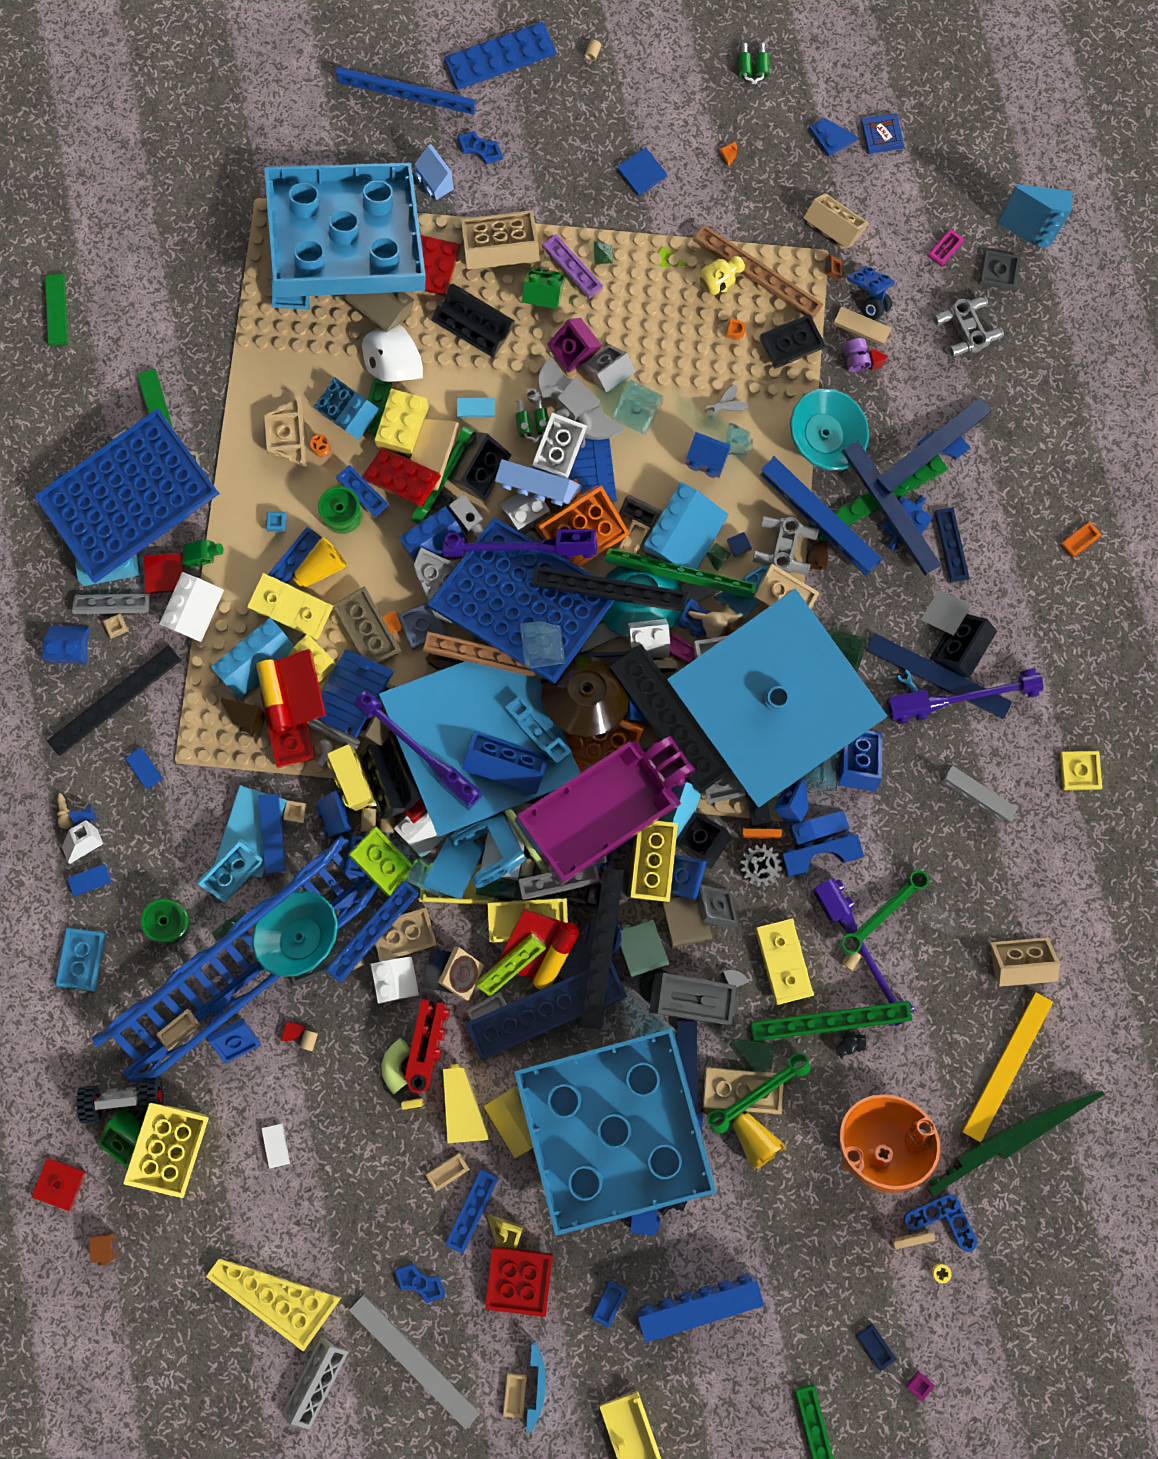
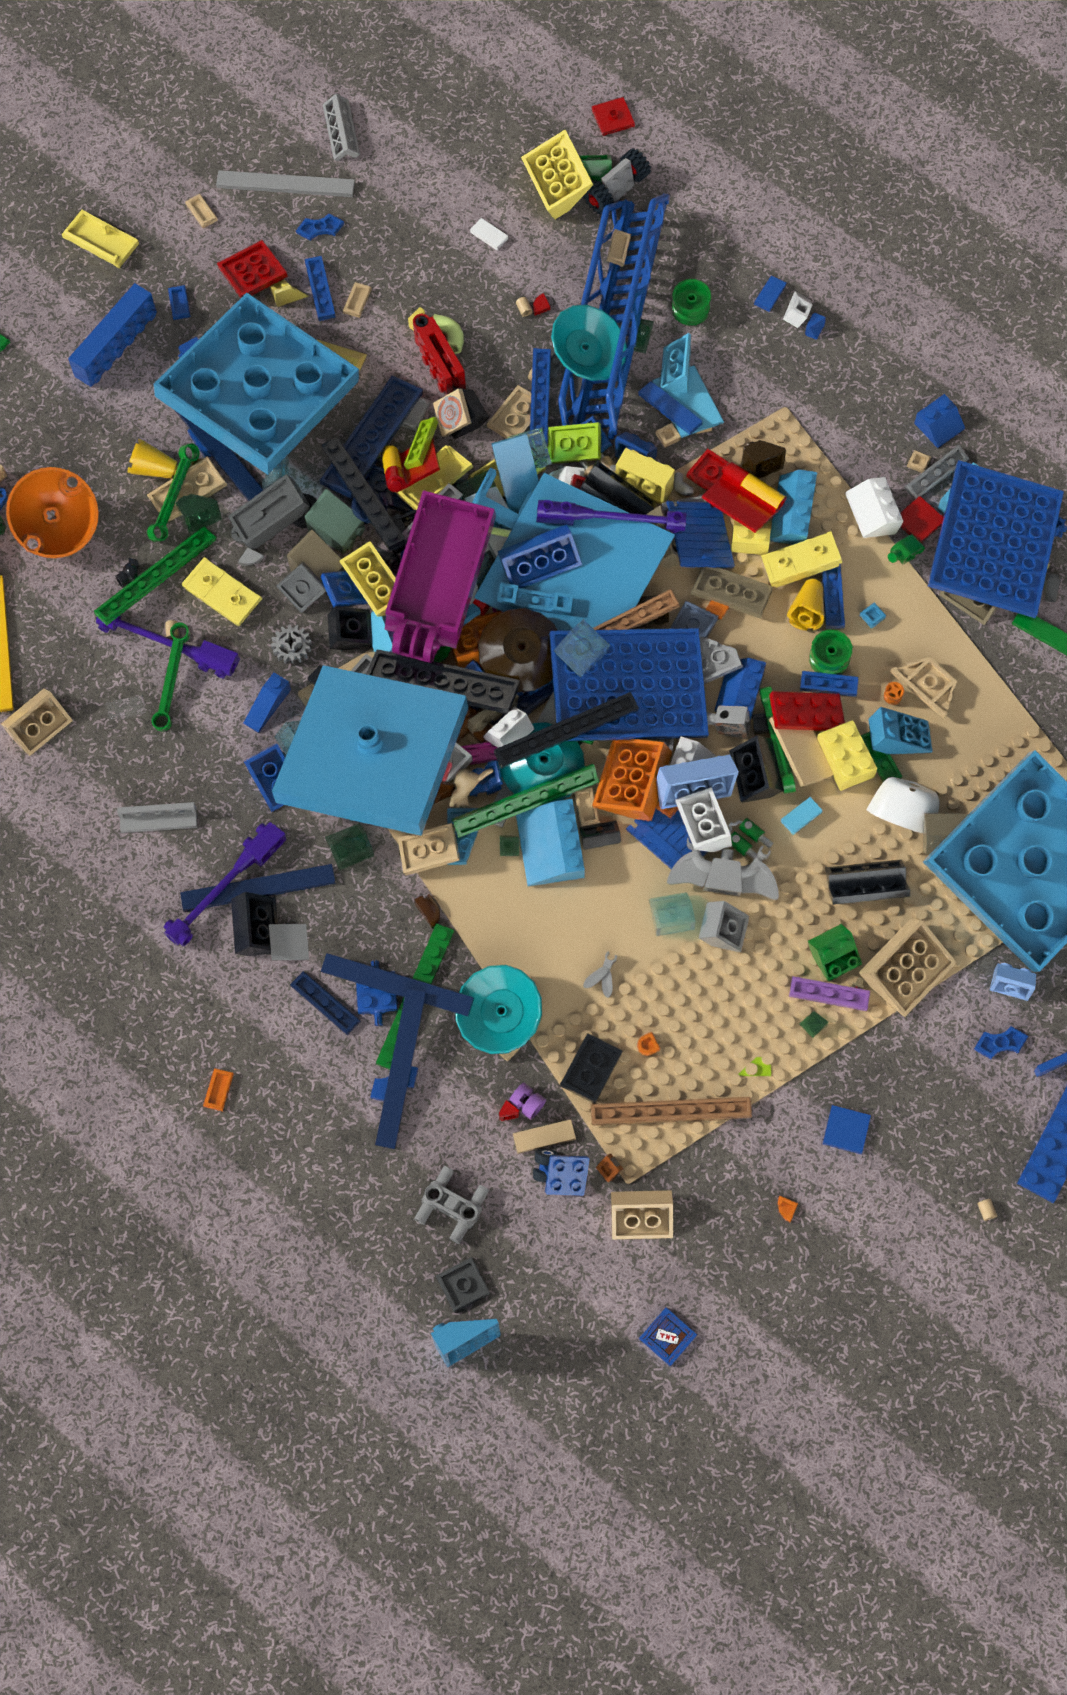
camera: 145 degrees right, 10 degrees down
black plate [47,645,181,756] -> none
dark azure tile [55,927,106,992] -> none
tan bar [57,793,74,829] -> none
dark orange brick [89,1233,116,1266] -> none
blue tile [125,747,164,790] -> none
light yellow wing [206,1258,341,1351] -> none
blue tile [207,1018,261,1063] -> none
white slope [371,957,419,1004] -> none
red plate [420,235,460,296] -> none
dark purple bar [443,529,597,560] -> none
light yellow slope [443,1064,489,1143] -> none
dark azure slope [526,1341,546,1432] -> none
magenta slope [547,318,602,373] -> none
blue slope [685,432,731,478] -> none
light yellow piece [699,256,745,295] -> none
clear light blue slope [725,423,753,456] -> none
dark blue tile [727,532,752,557] -> none
green piece [738,43,770,84] -> none
orange tile [741,828,782,839] -> none
light grey piece [752,516,819,575] -> none
blue tile [760,456,882,576] -> none
blue slope [774,779,808,825] -> none
blue arch [781,832,864,878] -> none
blue wing [809,118,858,157] -> none
dark azure piece [897,670,918,693] -> none
dark pink tile [927,229,965,267] -> none
light yellow tile [1059,751,1102,791] -> none

